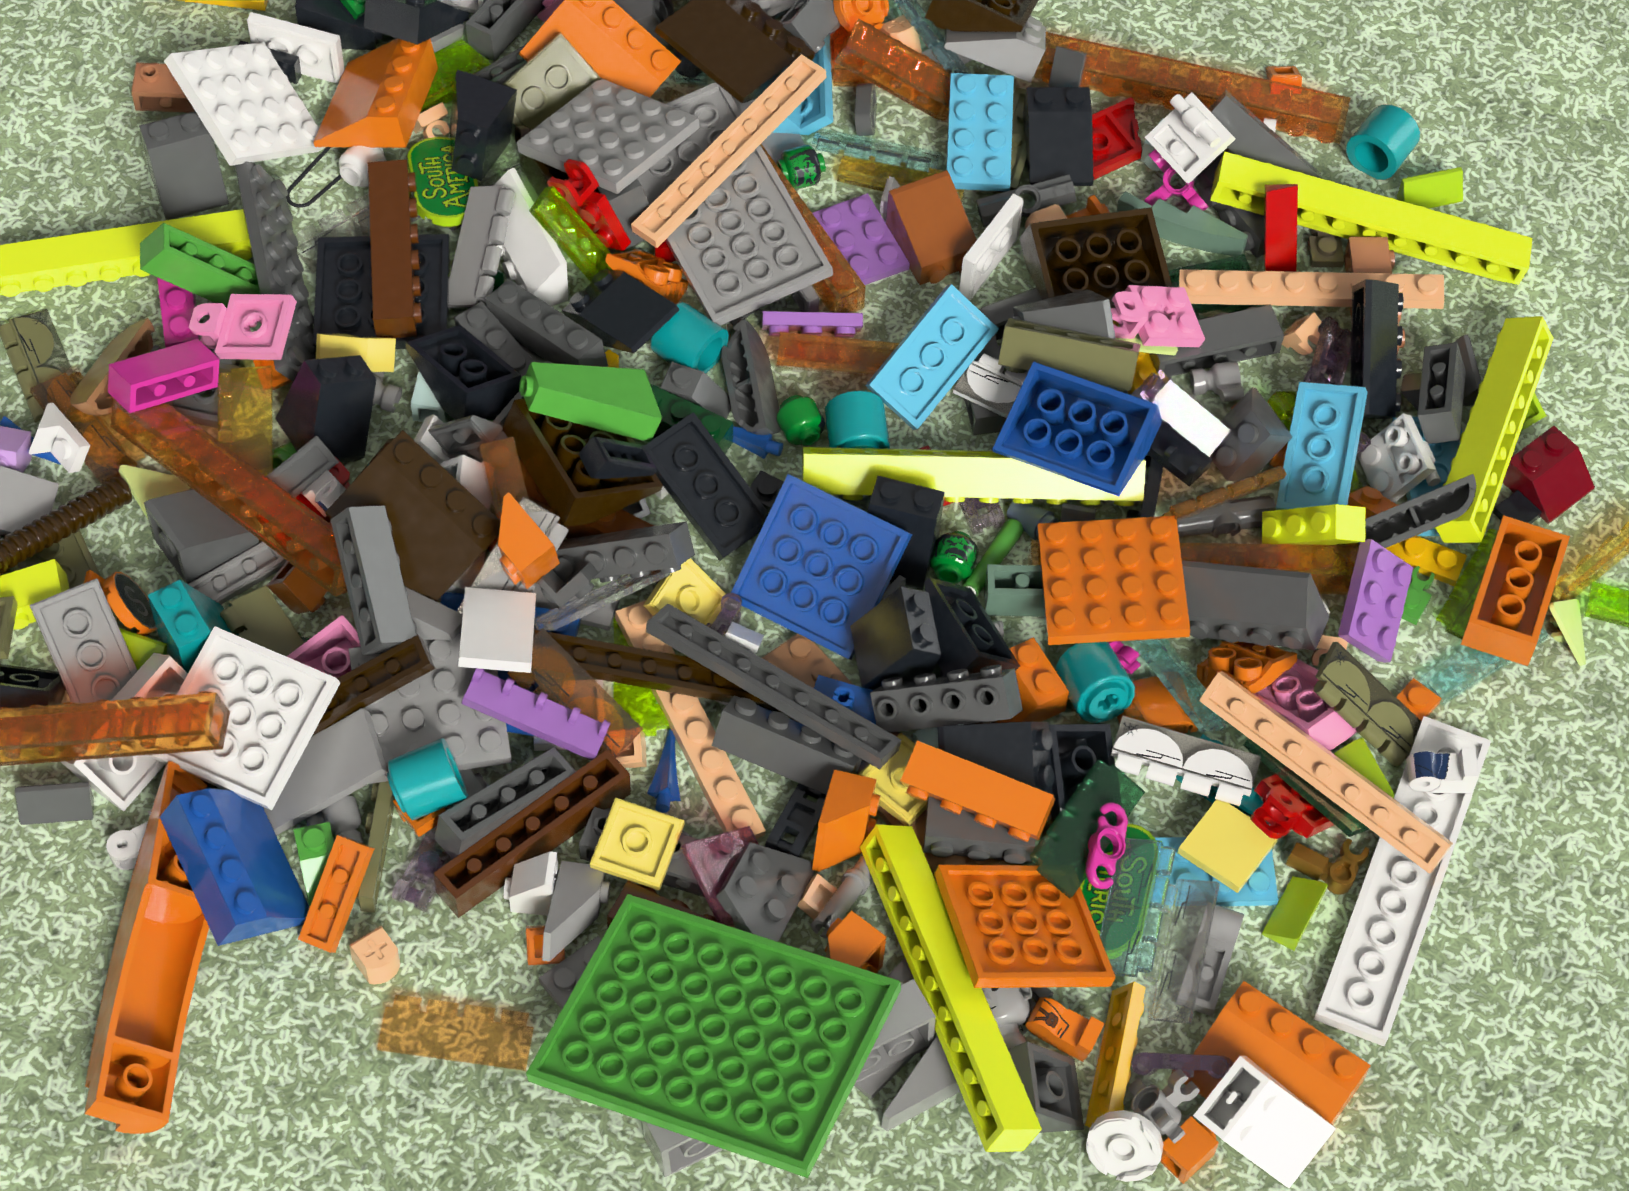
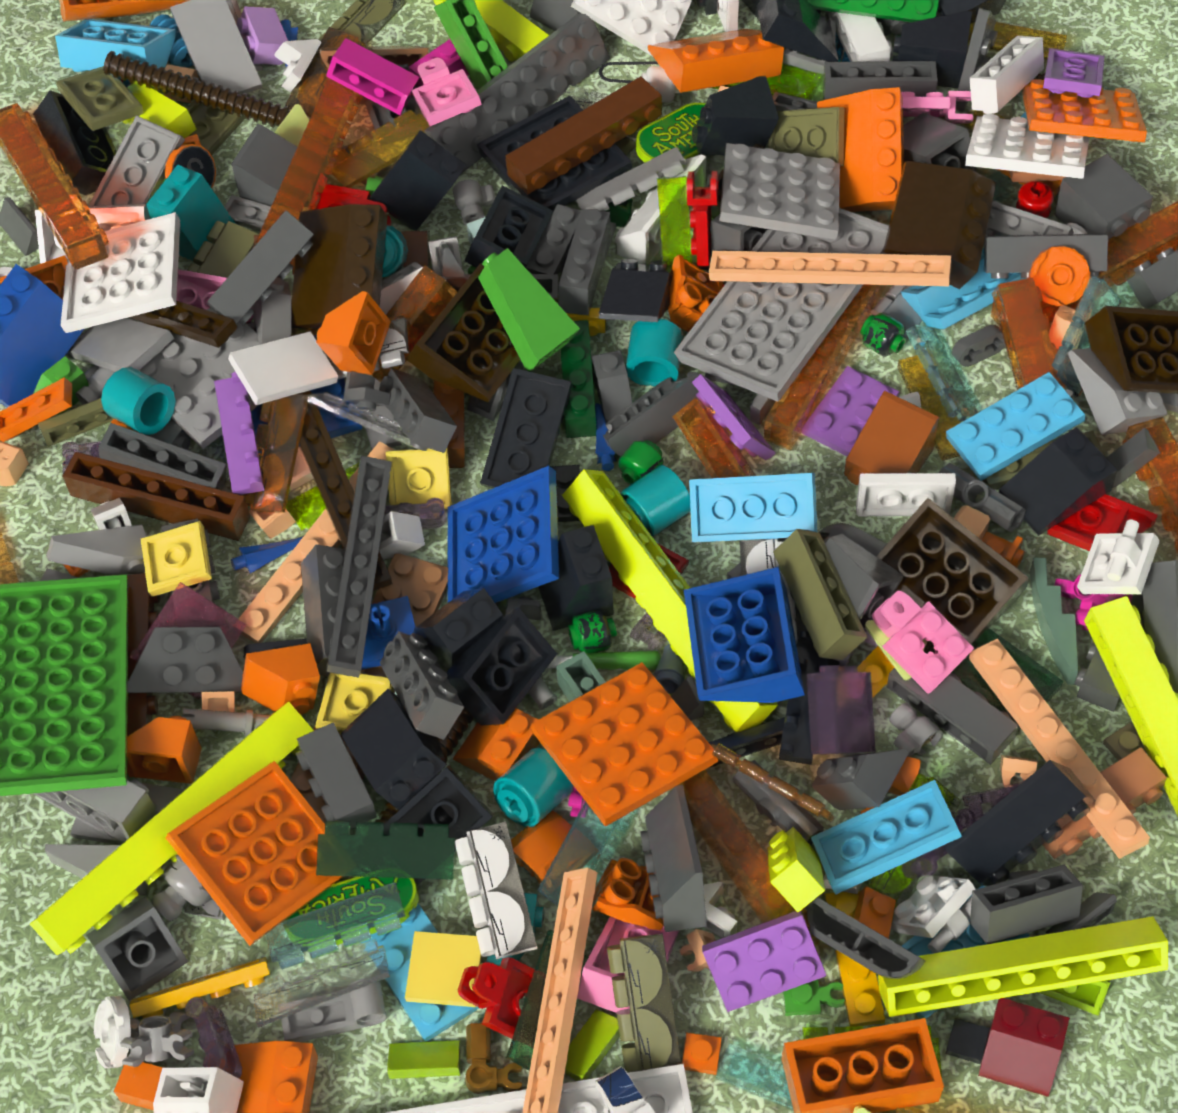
camera: 65 degrees right, 0 degrees up
dark grey tile [263,436,339,506] -> none
light yellow slope [316,334,396,372] -> none
black slope [579,436,657,479] -> none
orange brick [900,740,1055,842] -> none
orange leg [1026,997,1105,1062] -> none
dark pink piece [1085,802,1128,890] -> none
red slope [1264,184,1298,272] -> none

